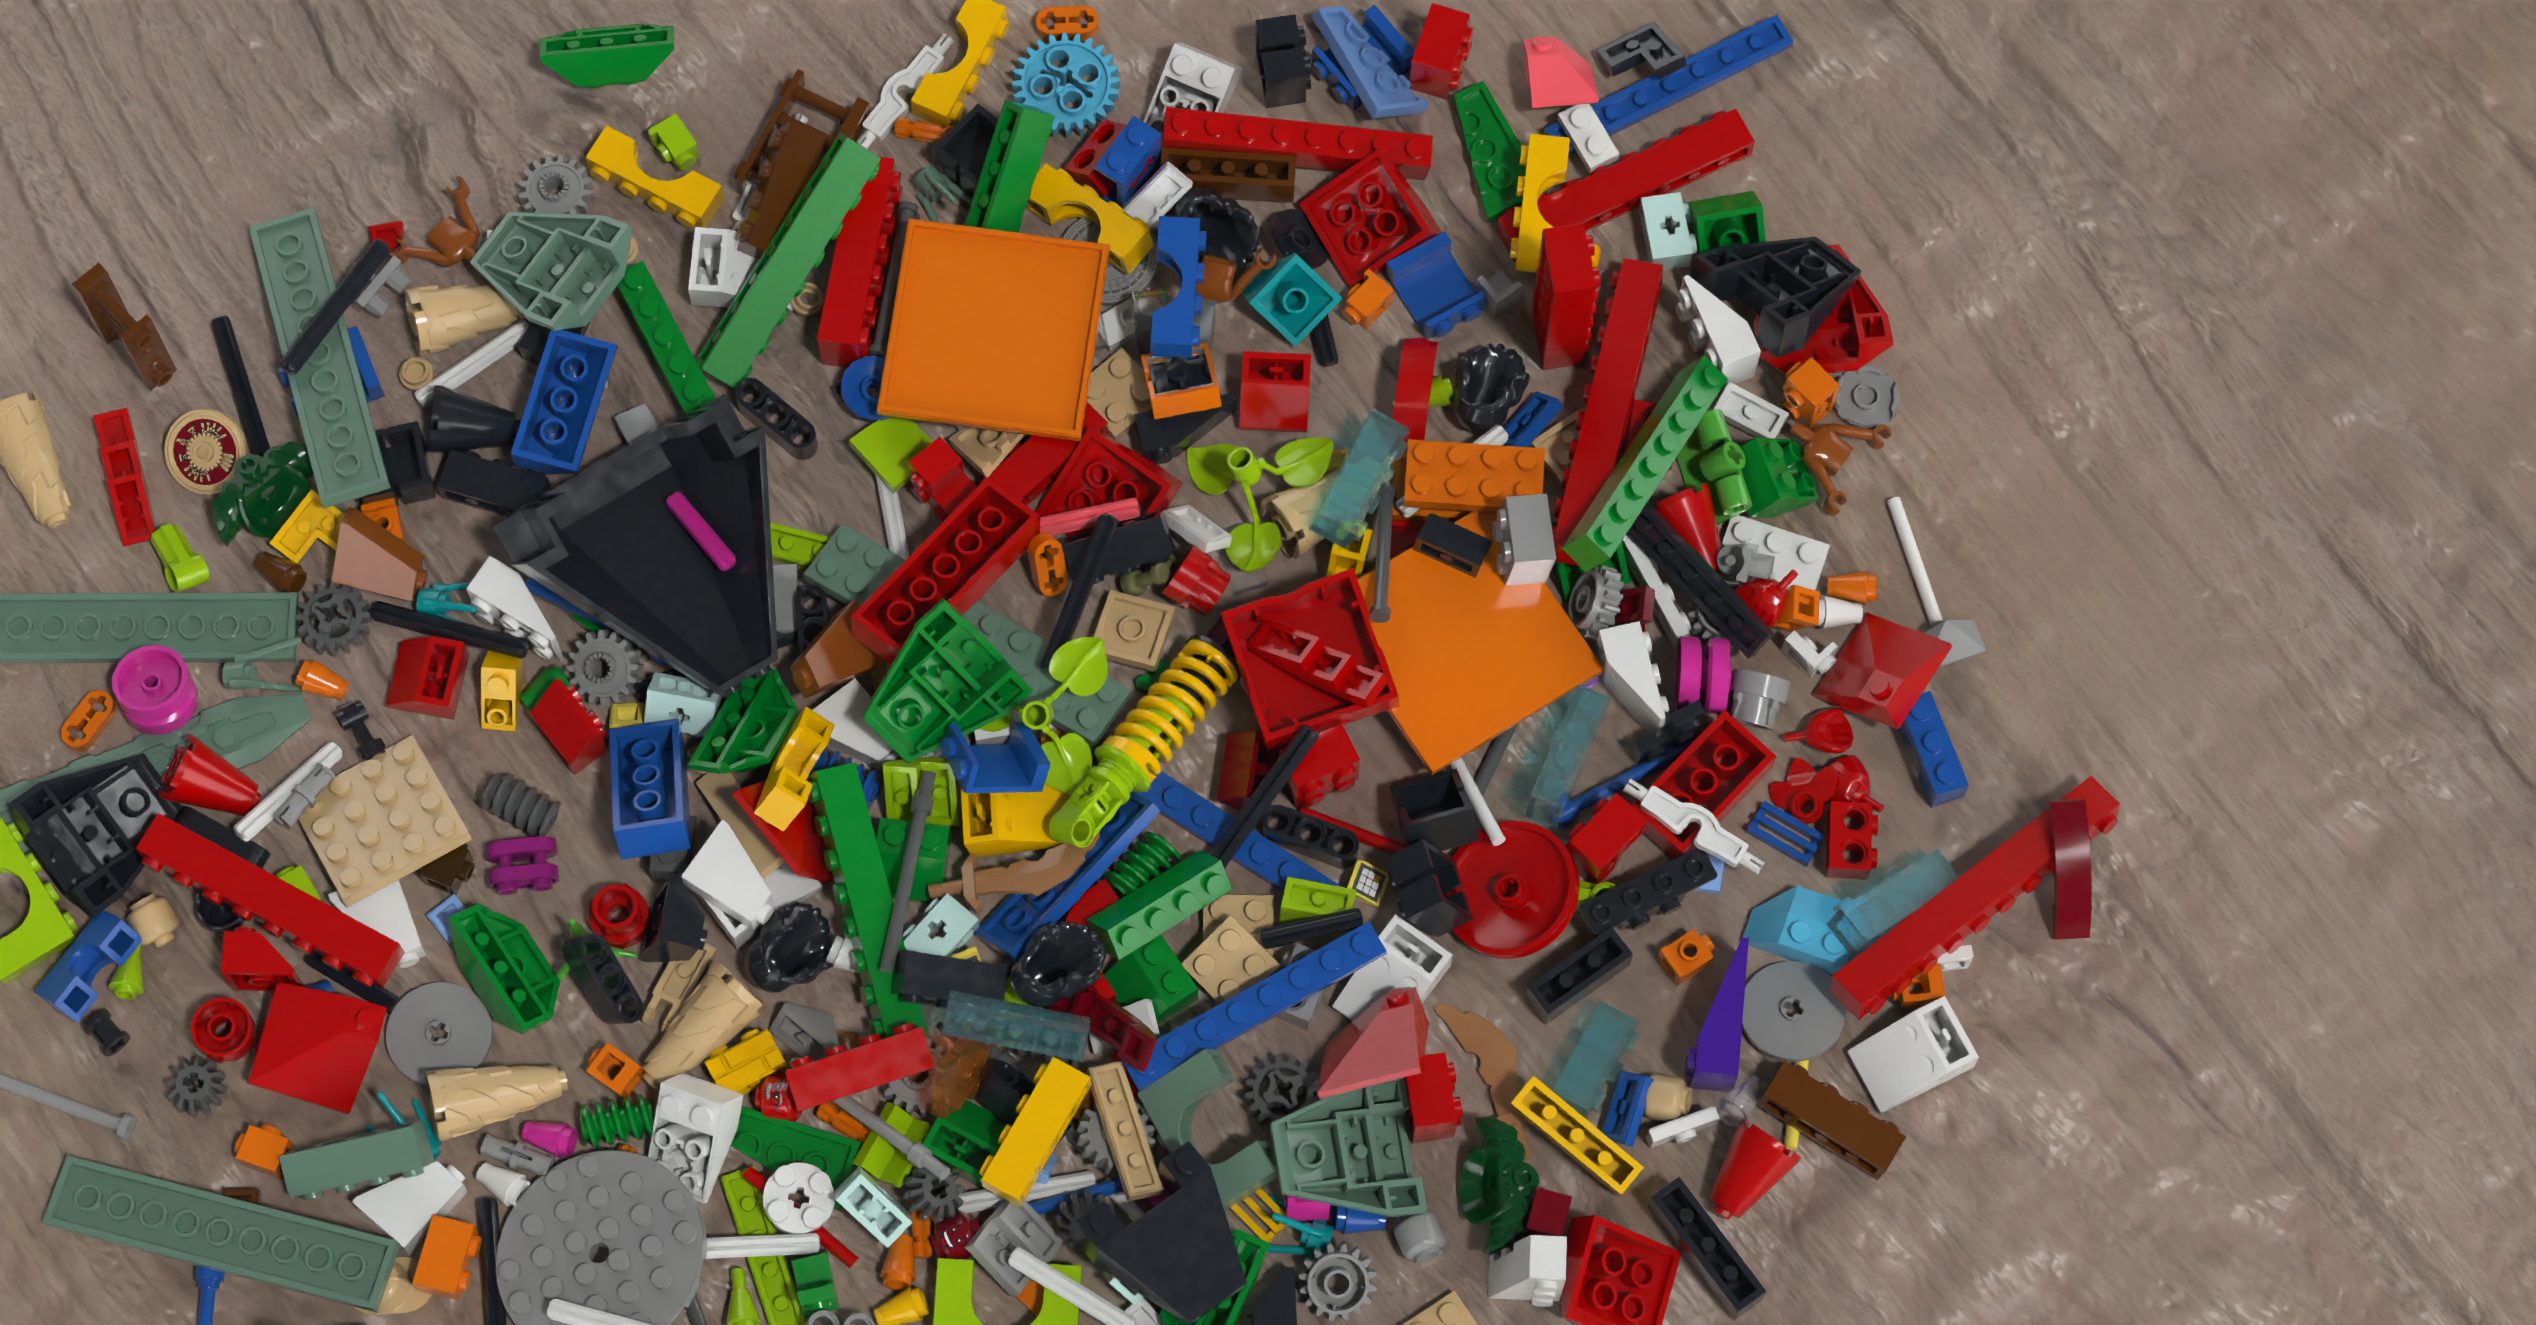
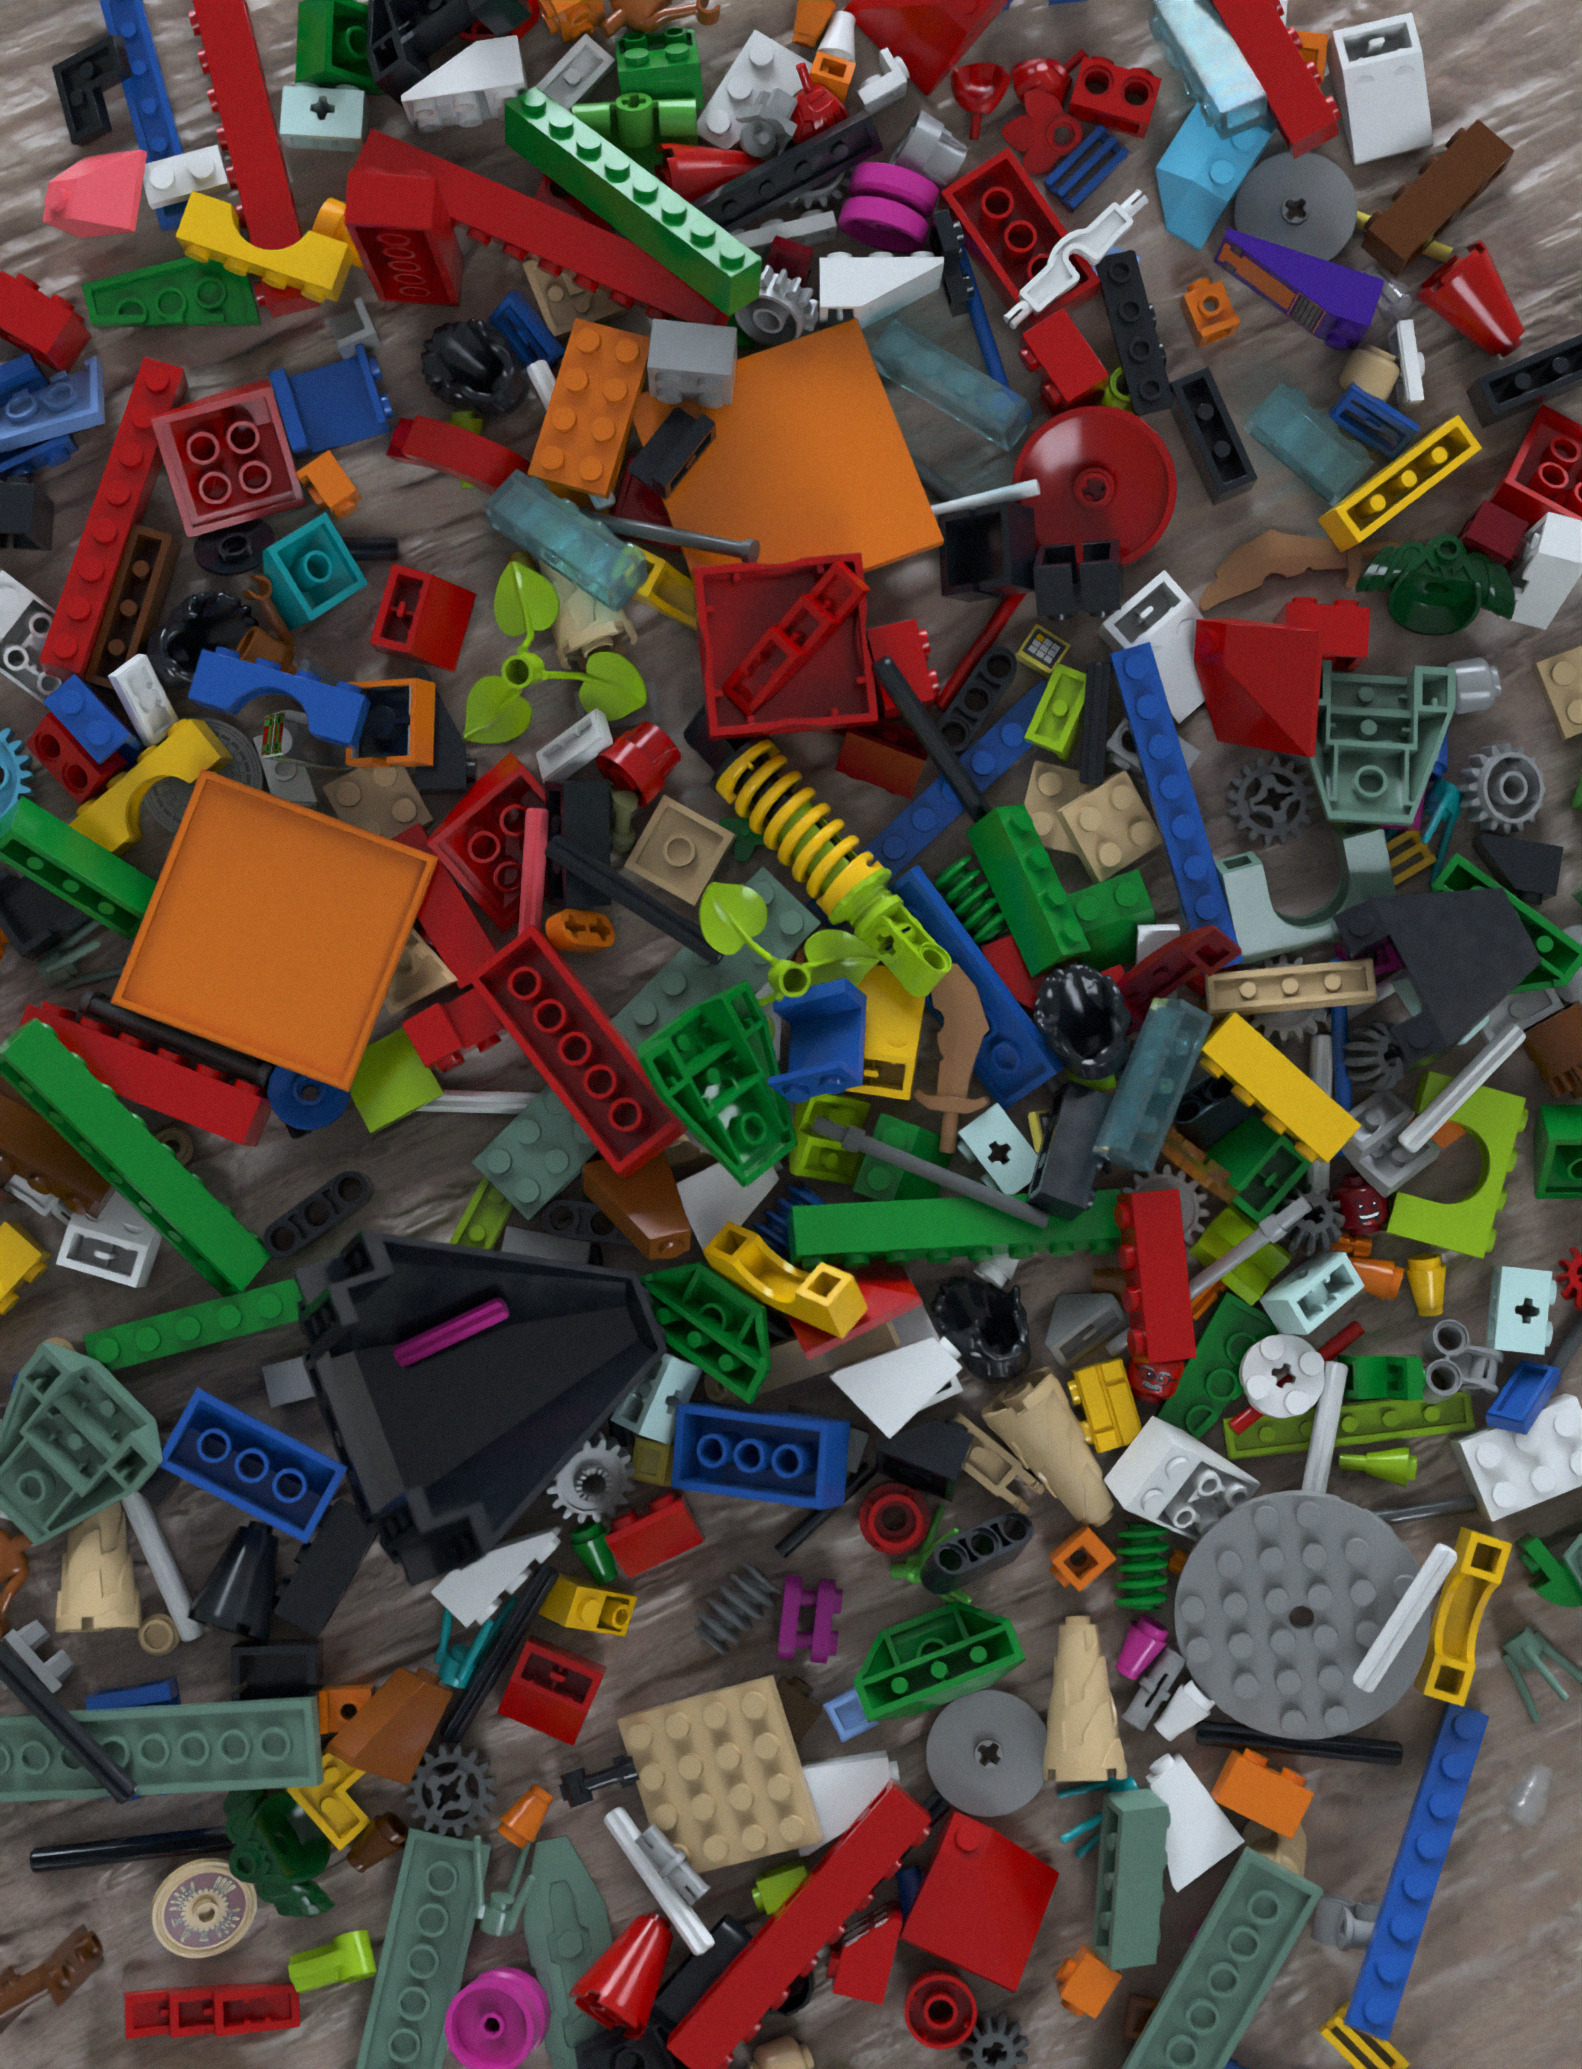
camera: 75 degrees left, 15 degrees up
none -> black bar [774,1461,876,1559]

